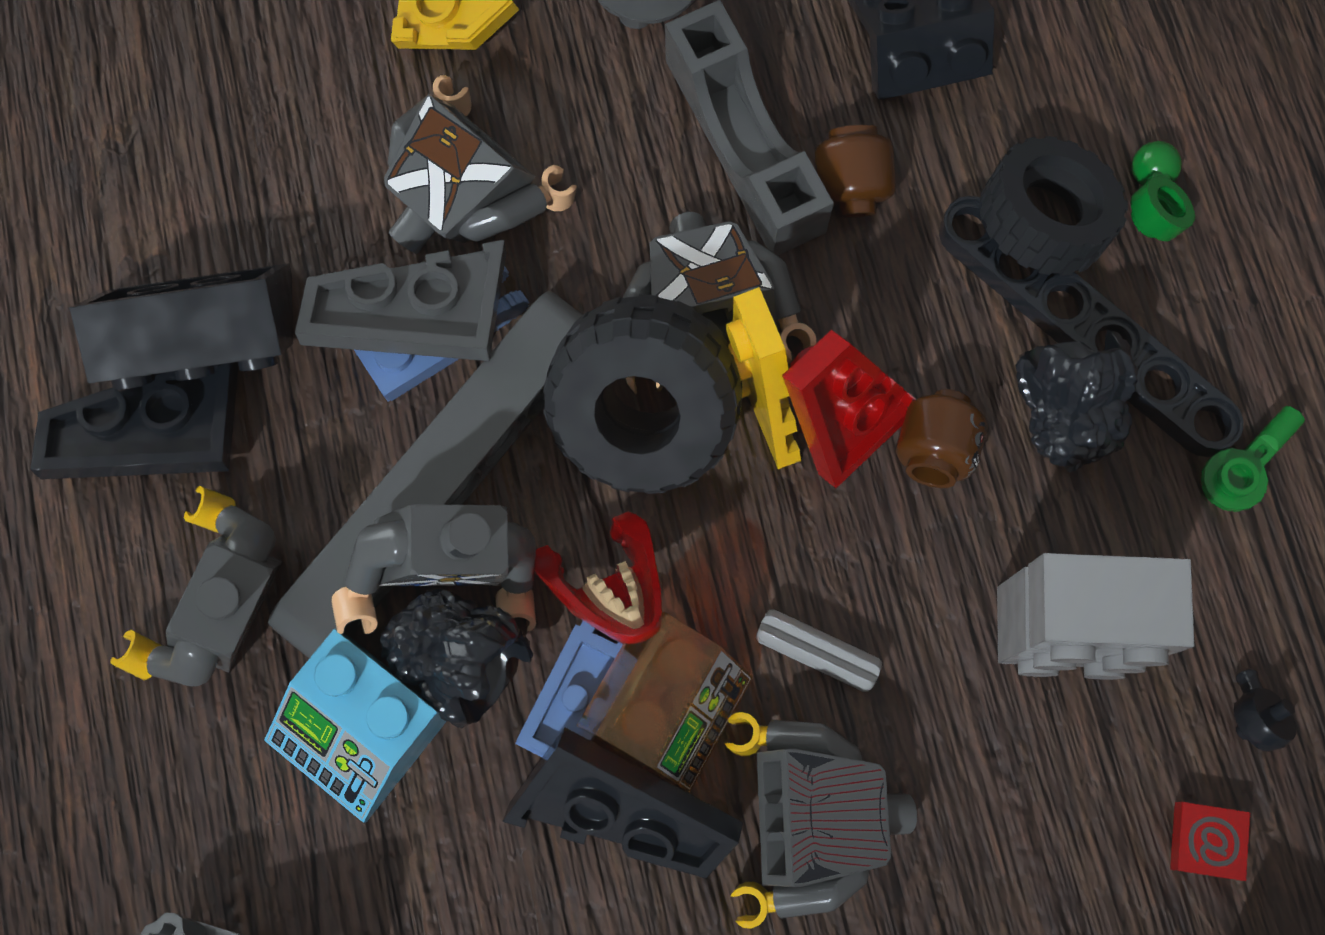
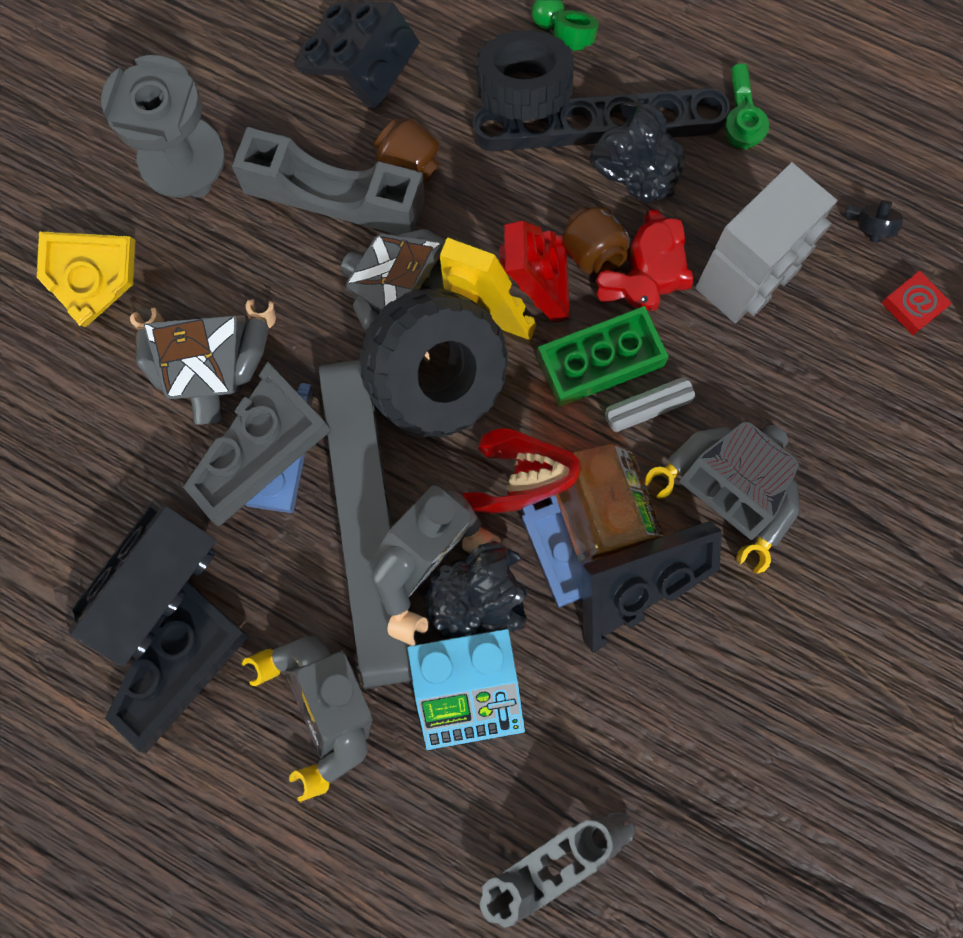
camera: 50 degrees left, 0 degrees up
none -> green piece [536,306,669,407]
none -> red animal [596,209,693,311]

